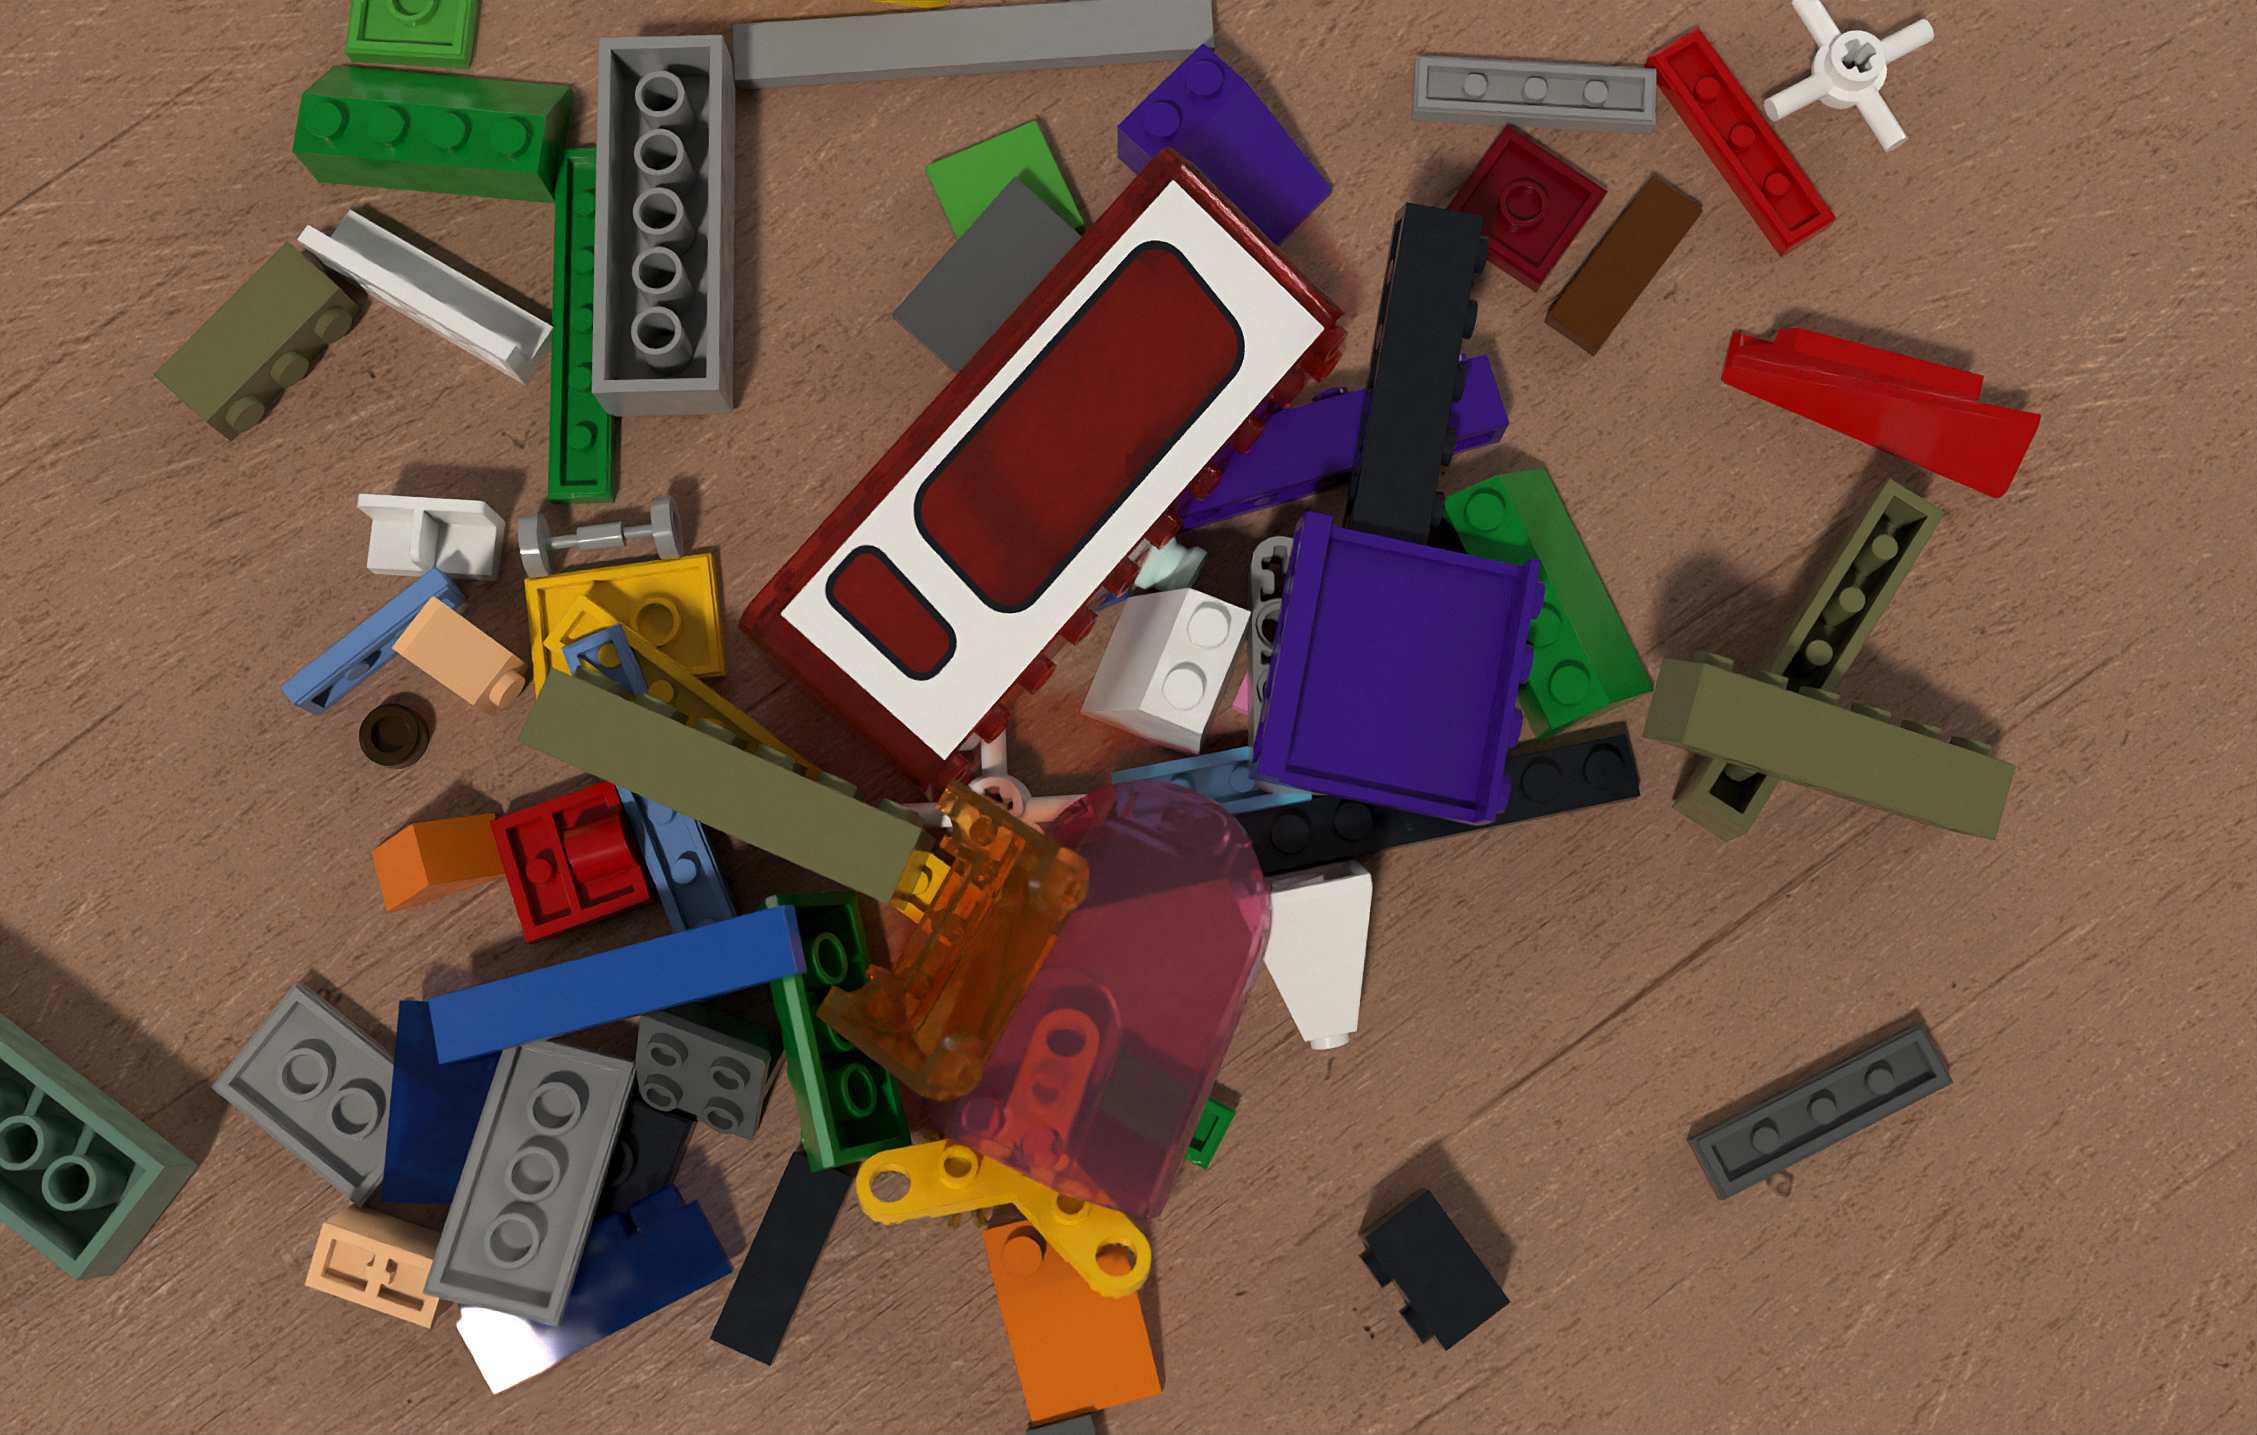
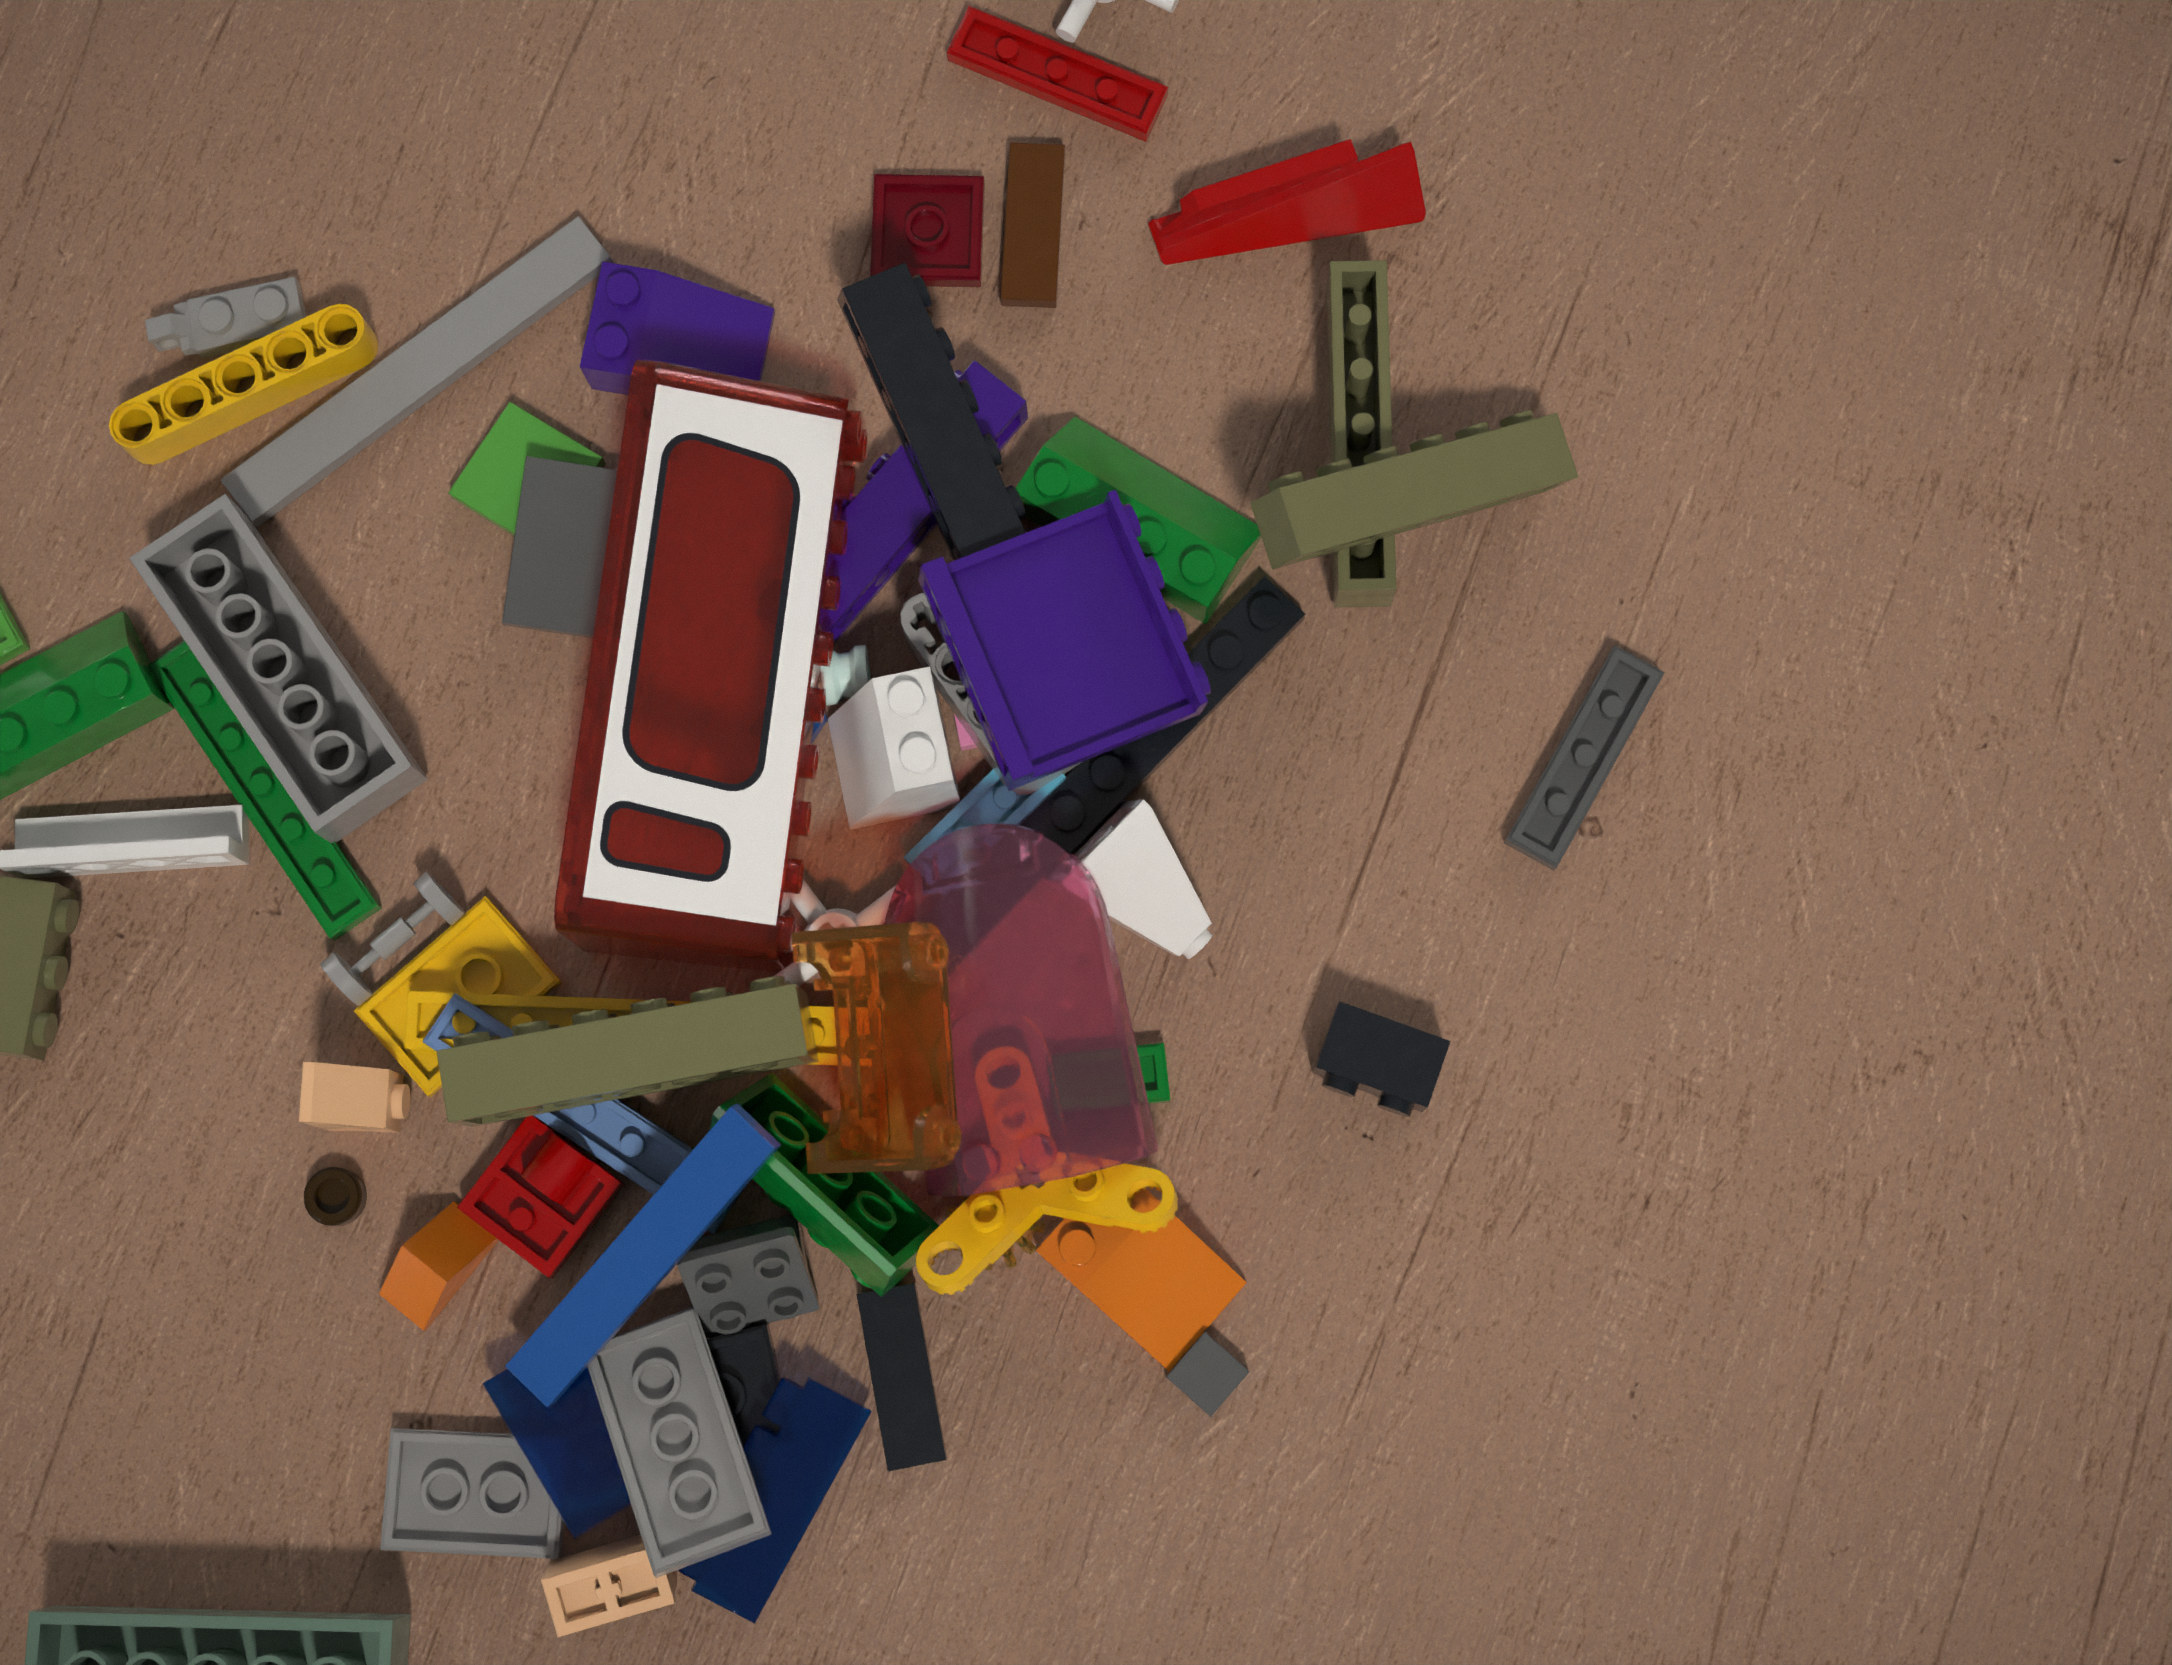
camera: 30 degrees left, 0 degrees up
medium blue tile [280,567,467,716] -> none
white panel [357,494,505,581] -> none
light grey tile [1411,55,1657,134] -> none

